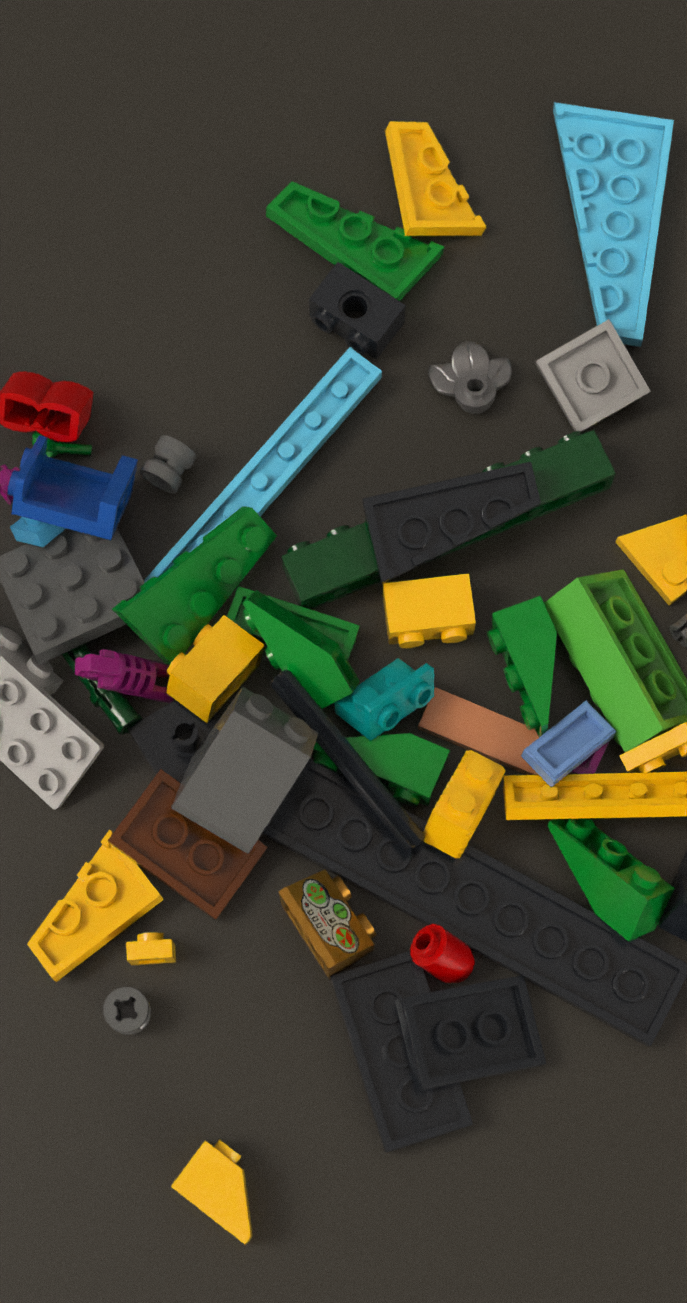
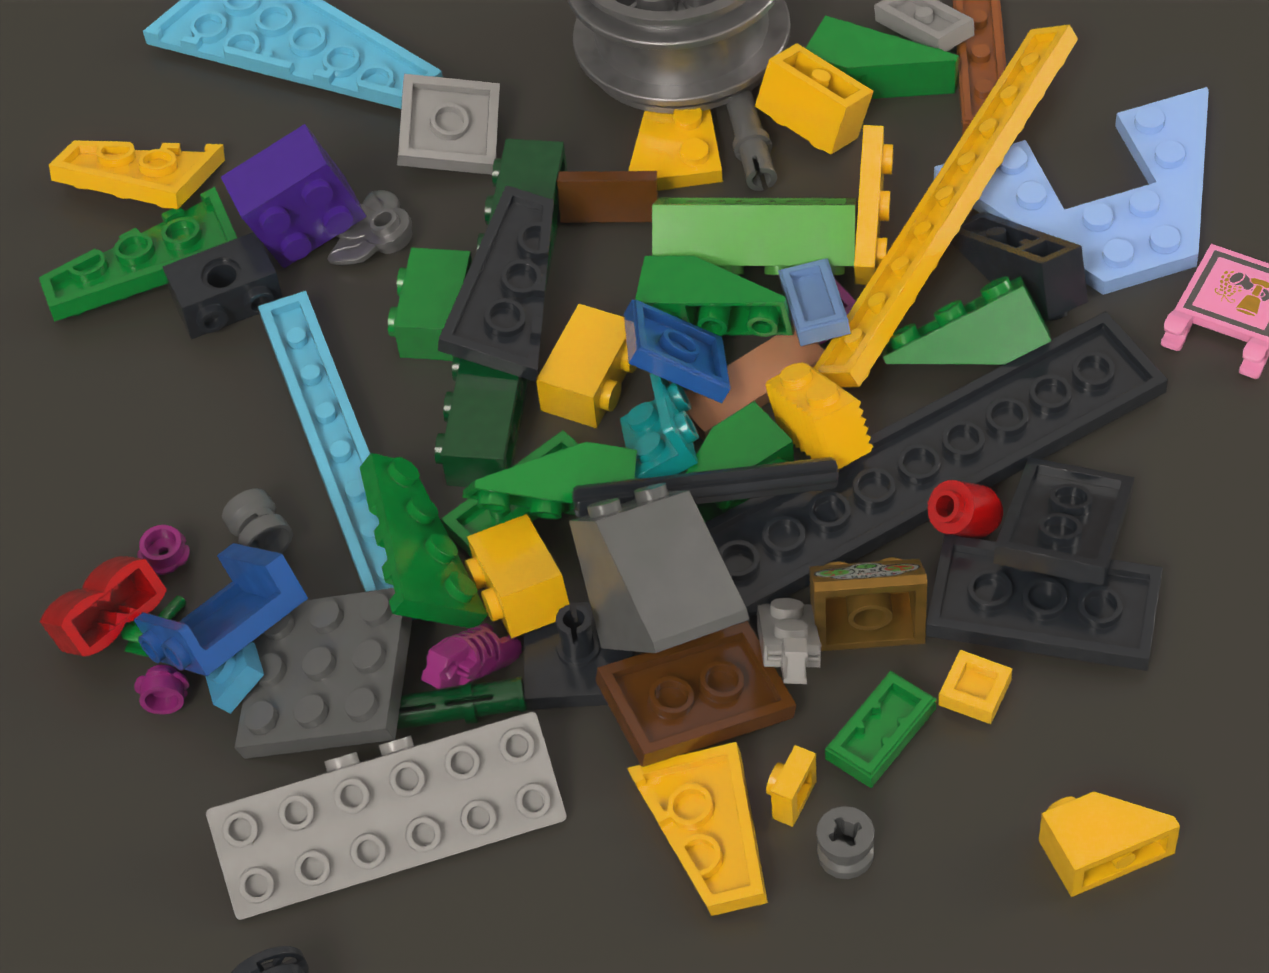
camera: 55 degrees left, 20 degrees down
none -> magenta plate [137,525,190,575]
none -> dark purple brick [221,124,367,268]
none -> green brick [388,247,472,361]
none -> reddish brown tile [557,171,658,223]
none -> blue tile [624,299,731,403]
none -> light grey hinge [757,598,821,684]
none -> green plate [825,671,937,788]
none -> yellow plate [939,650,1013,724]

